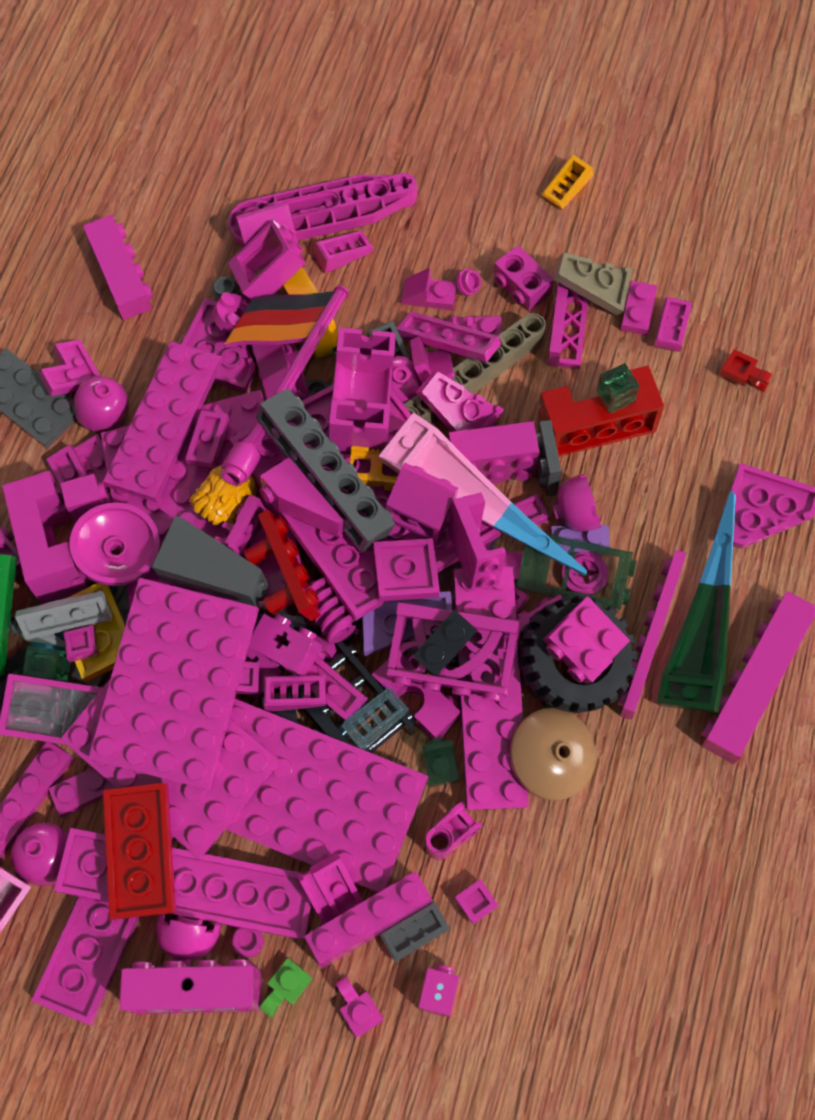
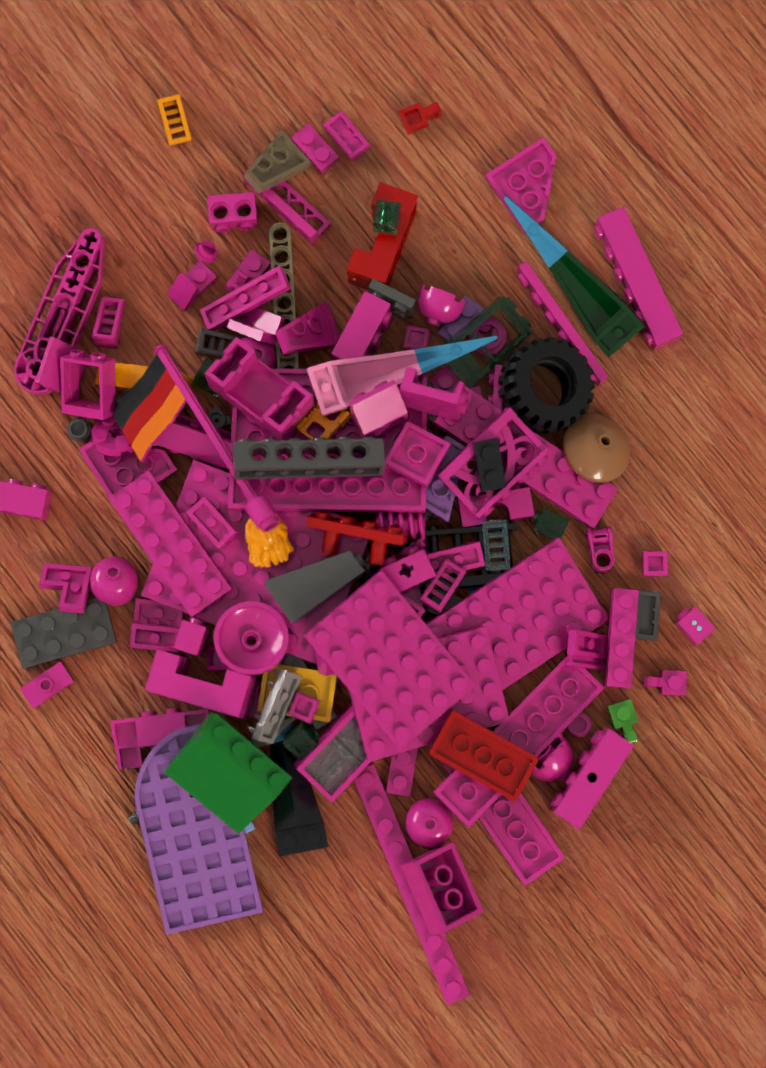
camera: 55 degrees left, 15 degrees up
dark pink plate [215,495,265,557] -> none
dark pink slope [259,458,343,537] -> none
dark pink plate [543,596,630,684] -> none

